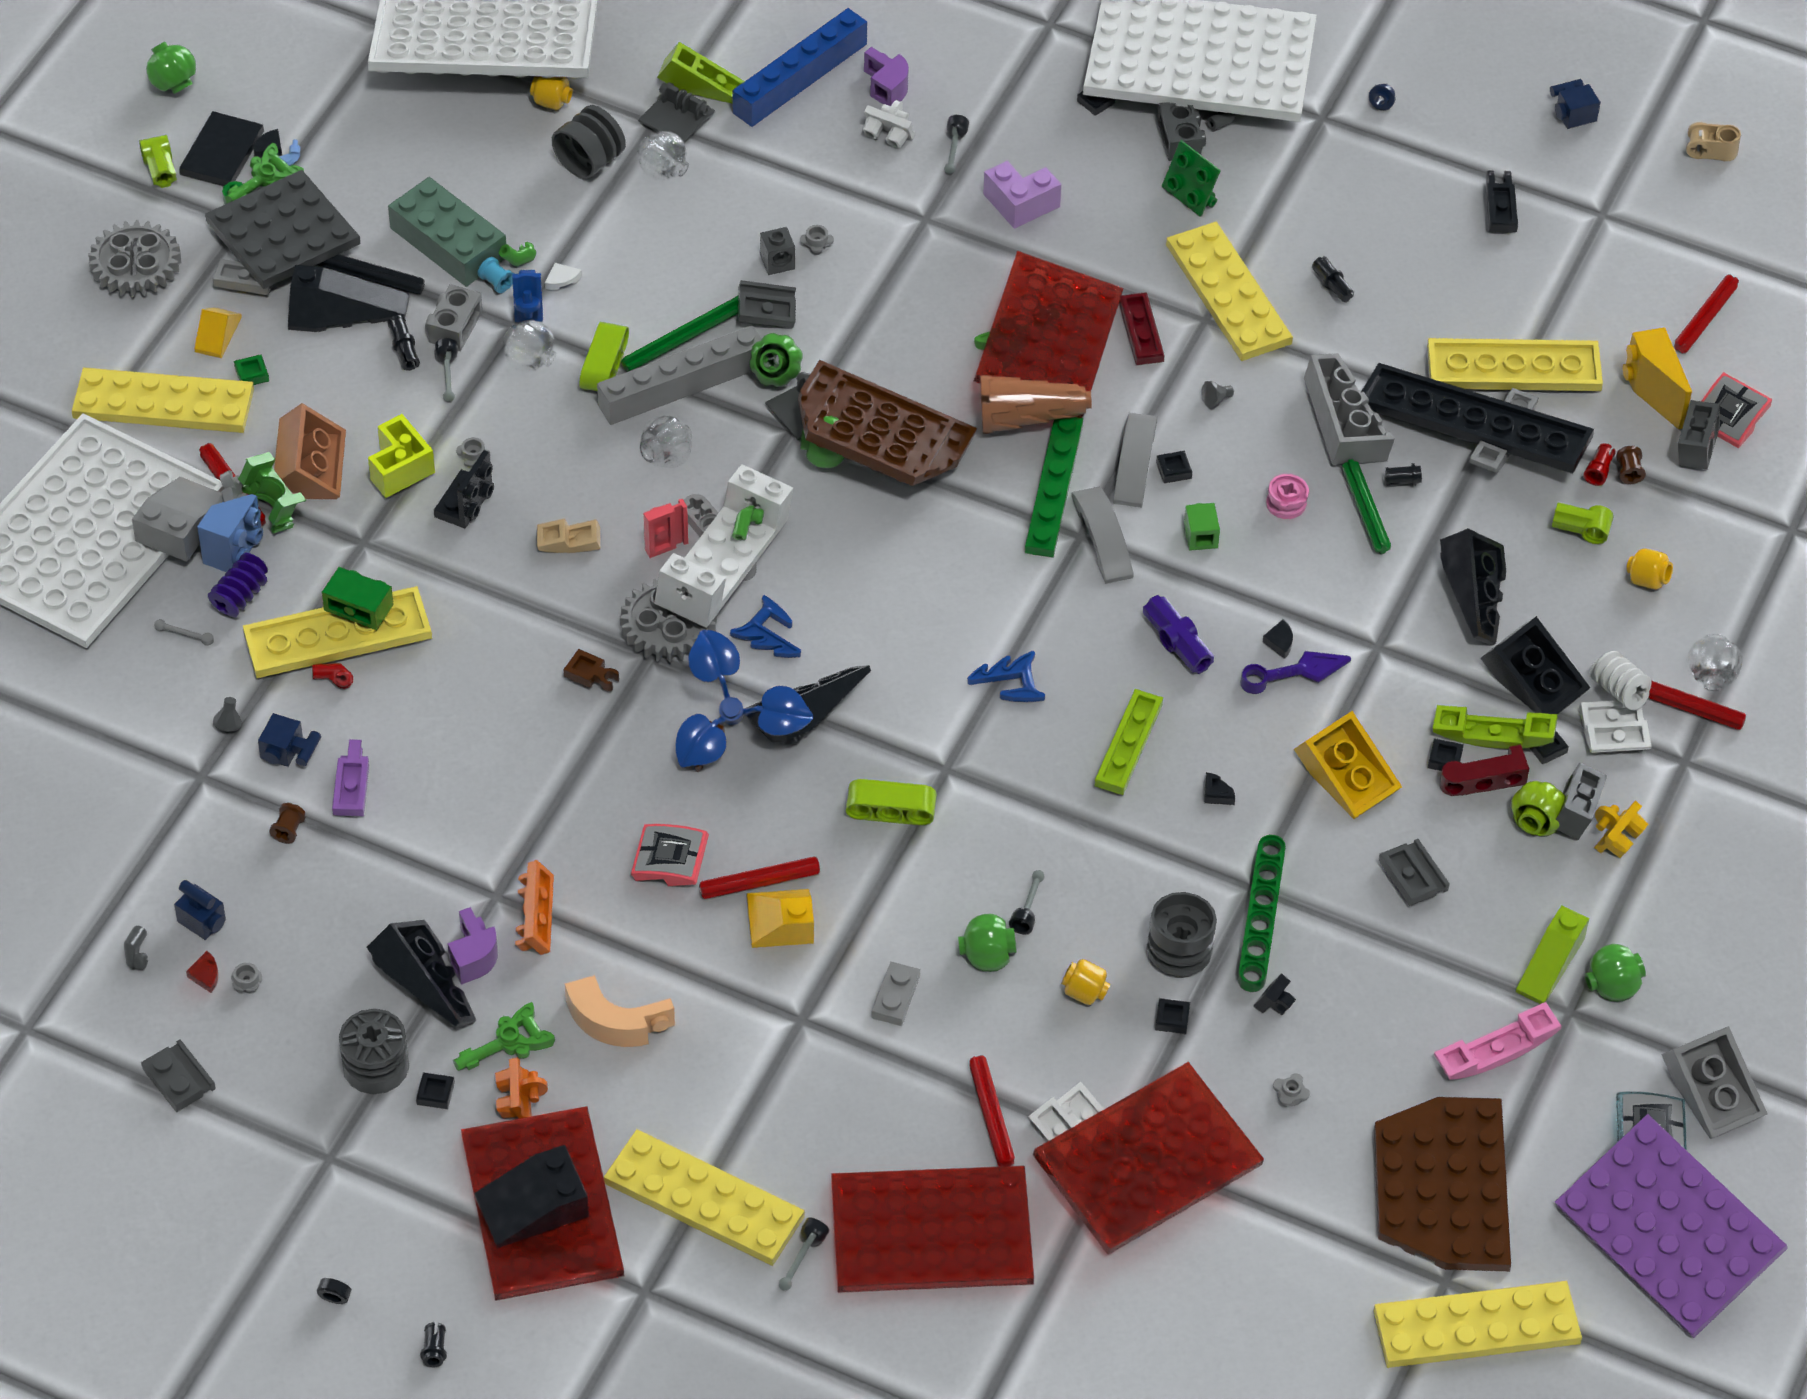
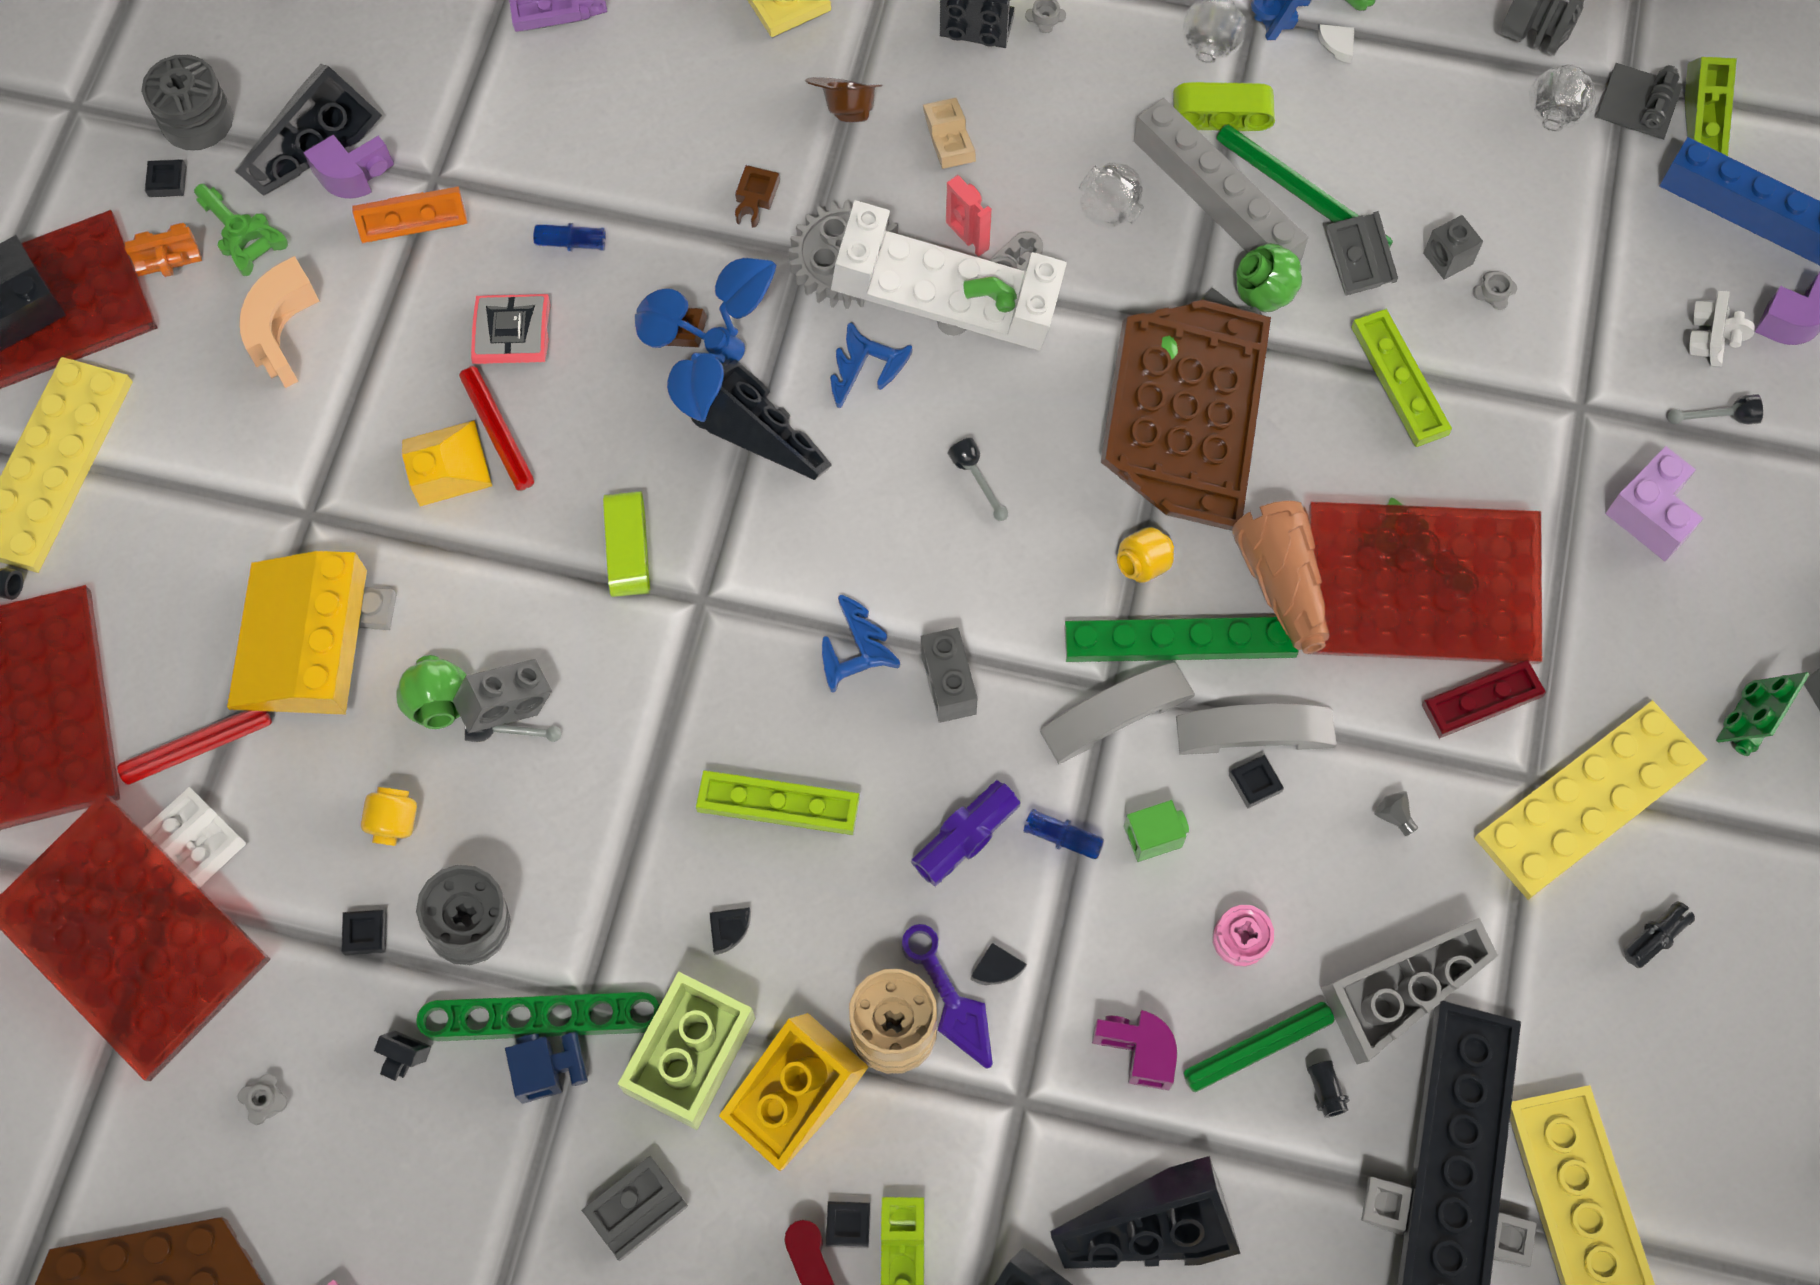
camera: 80 degrees right, 15 degrees up
none -> yellow slope [227,551,367,715]
none -> dark grey brick [453,659,552,733]
none -> dark blue brick [505,1032,588,1104]
none -> clear blue axle [533,223,606,251]
none -> yellowish green brick [618,971,756,1130]
none -> reddish brown piece [805,77,882,122]
none -> tan wheel [849,969,937,1074]
none -> dark grey brick [921,627,978,723]
none -> hinge [947,438,1008,521]
none -> clear blue axle [1023,809,1104,859]
none -> magenta brick [1092,1010,1177,1091]
none -> yellow head [1117,527,1174,583]
none -> lime plate [1351,308,1452,447]

